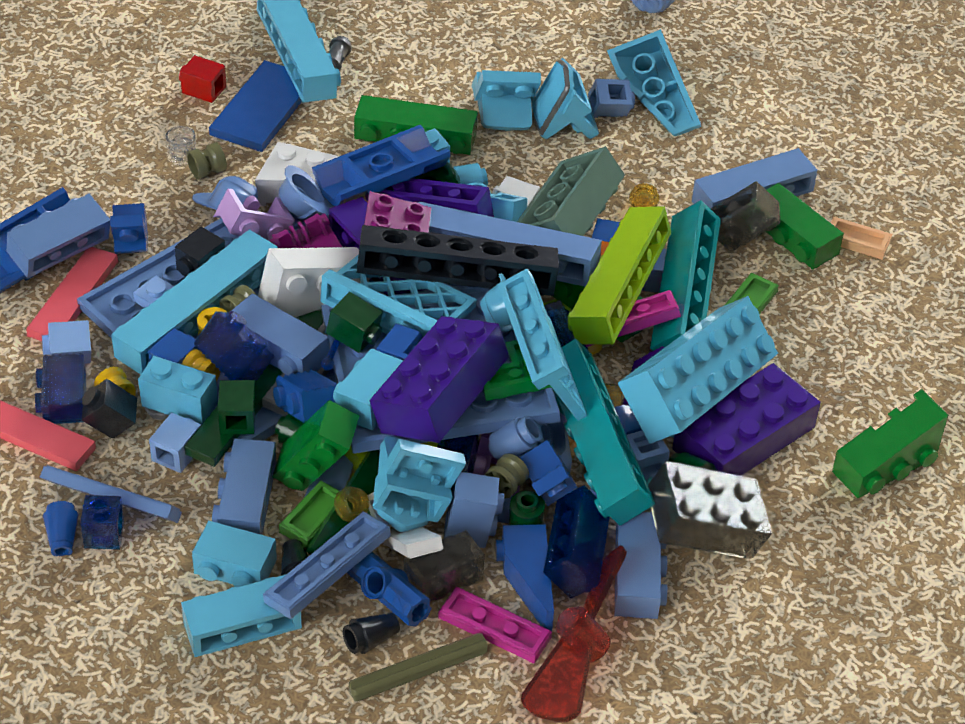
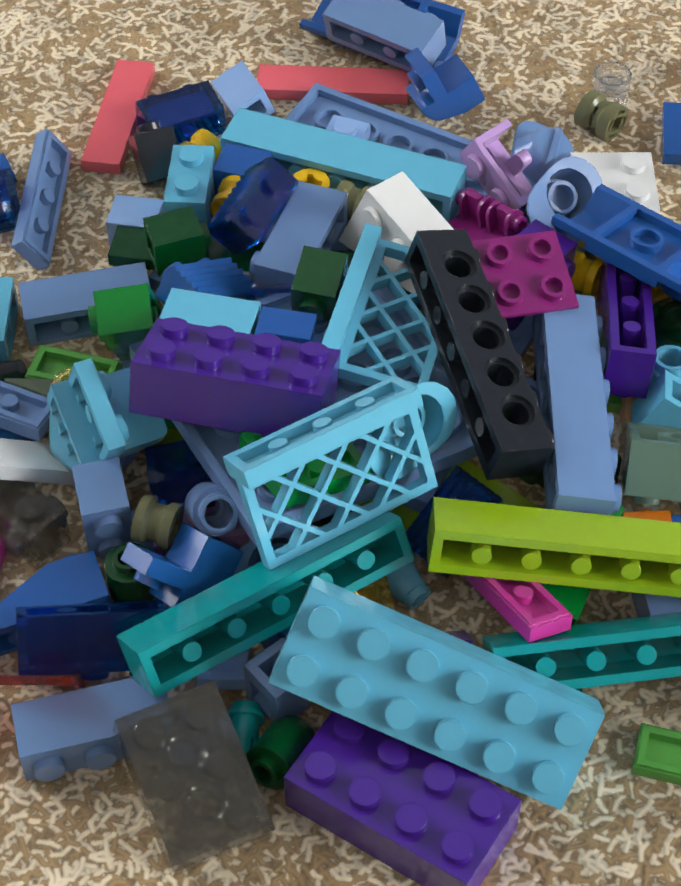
camera: 75 degrees right, 5 degrees up
black brick [175,226,225,277] -> none

